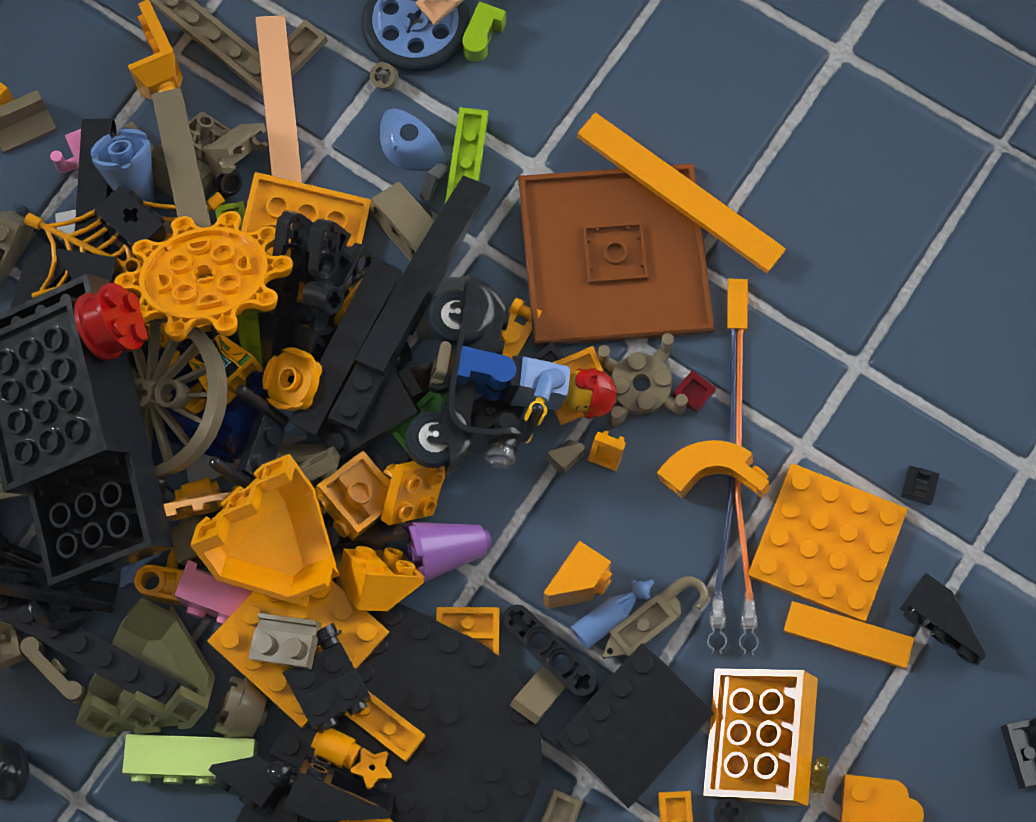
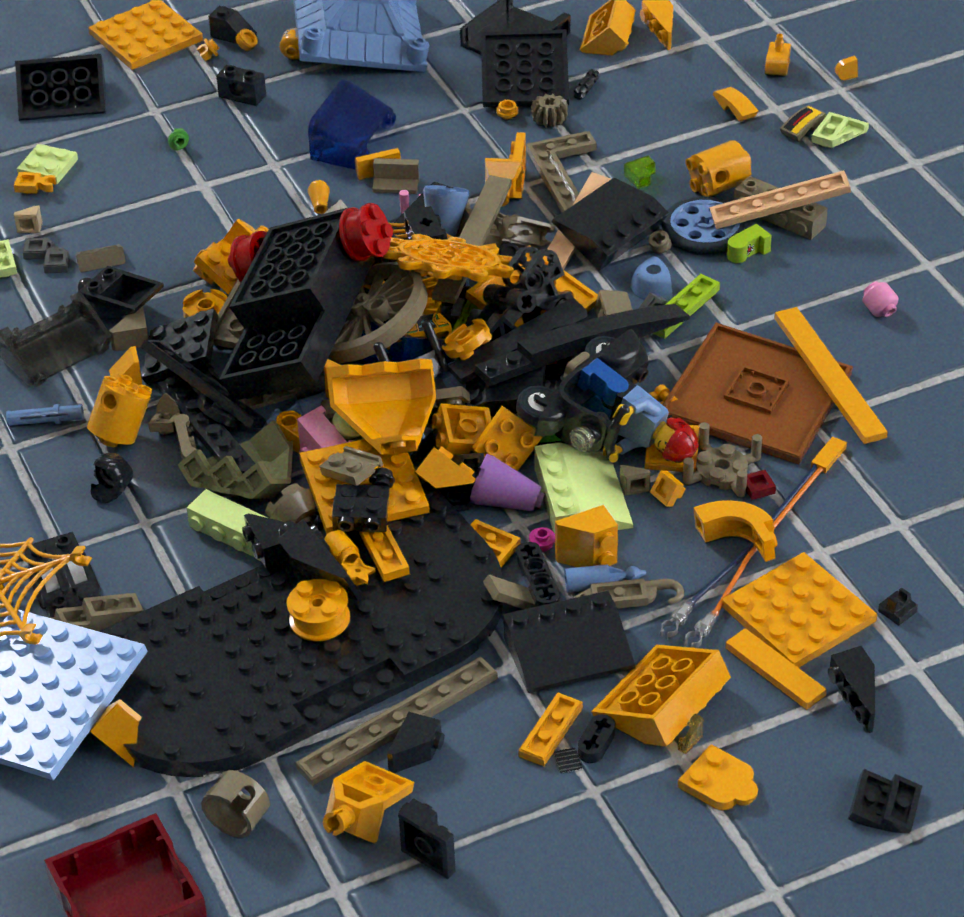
camera: 30 degrees right, 30 degrees down
none -> dark pink plate [529,527,555,552]
none -> yellowish green slope [534,443,633,533]
none -> black slope [551,177,669,271]
none -> bright pink head [862,281,899,317]

